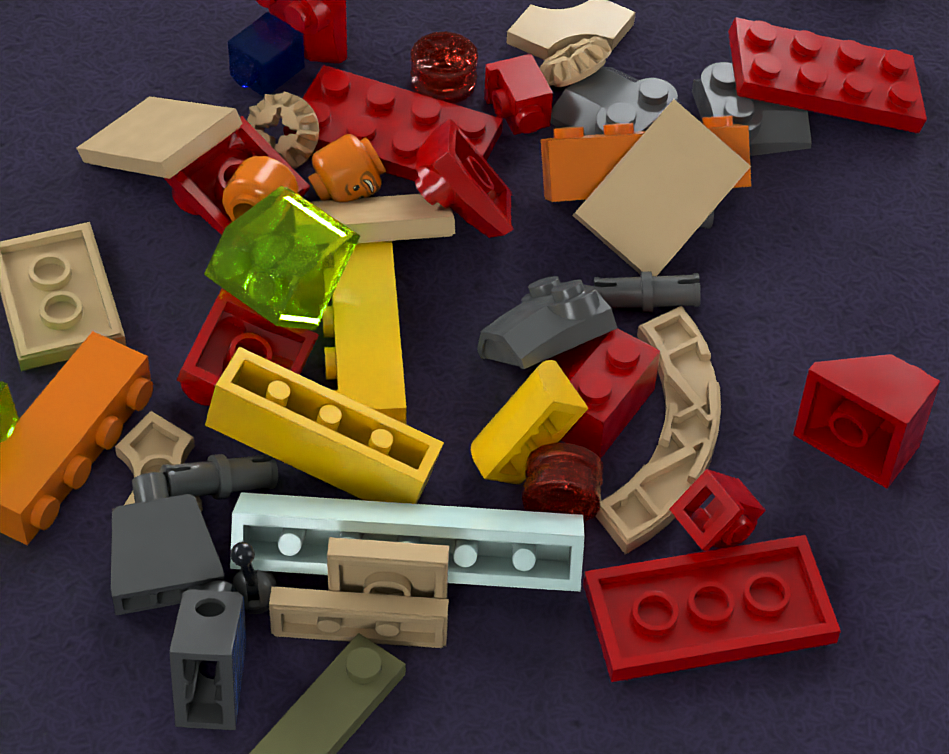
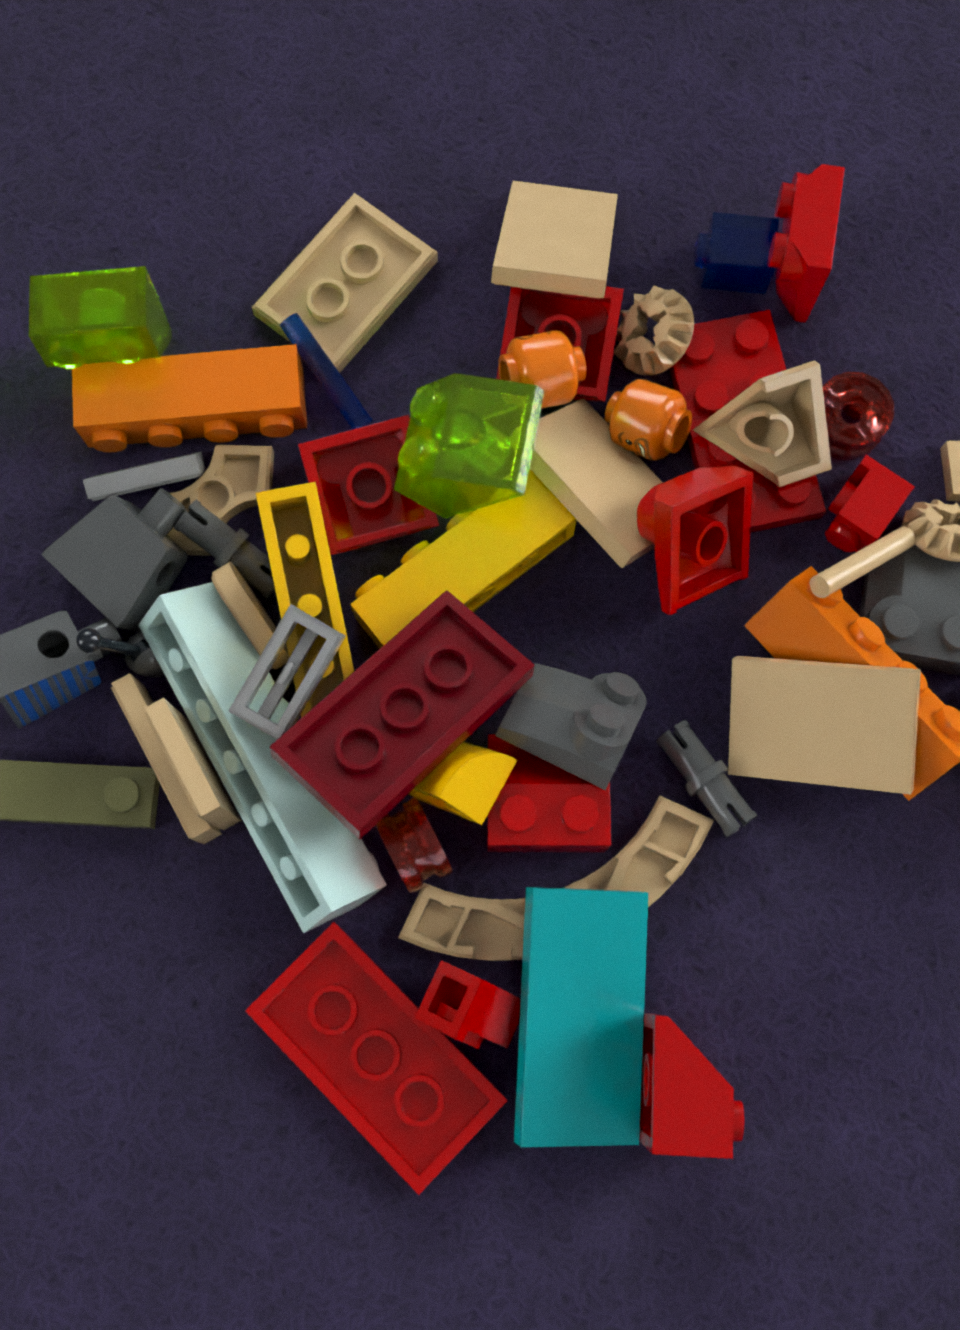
camera: 60 degrees right, 25 degrees up
none -> light grey tile [83,451,206,501]
none -> tan tile [211,561,289,670]
none -> light grey tile [229,604,346,739]
none -> dark red plate [269,590,535,840]
none -> clear blue piece [280,313,373,429]
none -> teal tile [514,887,649,1147]
none -> tan slope [693,360,832,487]
none -> tan piece [810,527,916,598]

